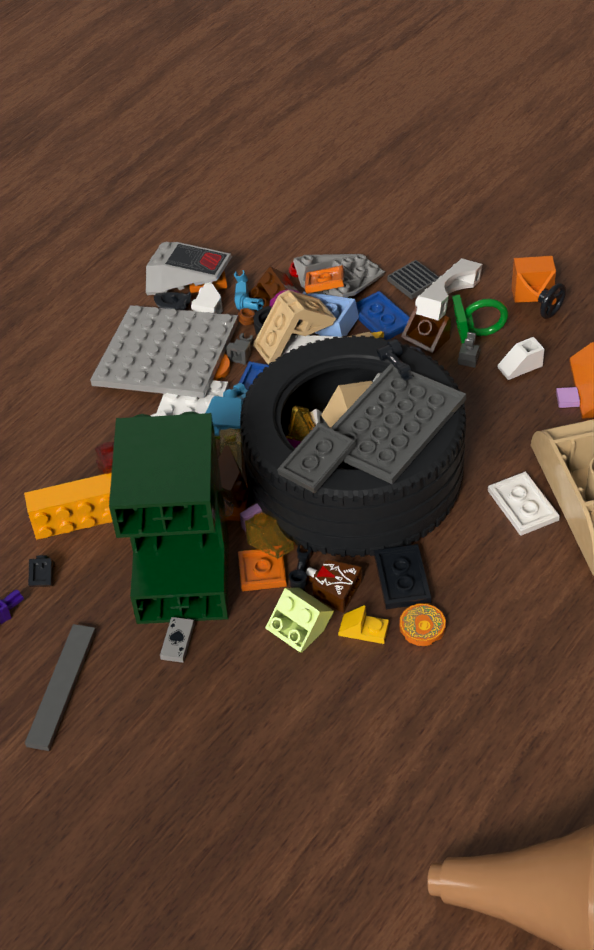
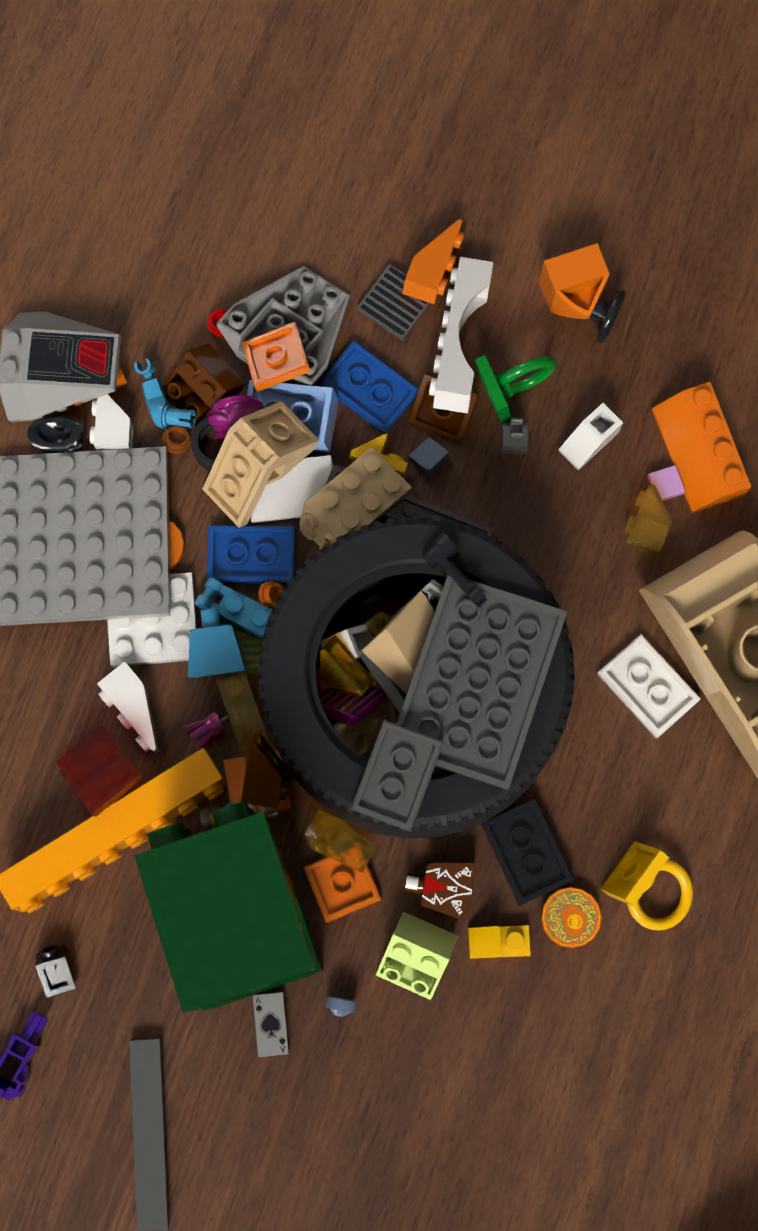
camera: 20 degrees left, 30 degrees up
dark grey piece [227,333,253,365] -> none
lavender tile [240,504,263,532] -> none
black brick [289,546,311,592] -> none
none -> sand blue tile [325,996,357,1017]
none -> orange slope [402,219,465,304]
none -> yellow tile [600,841,693,930]
none -> clear yellow slope [624,483,672,555]

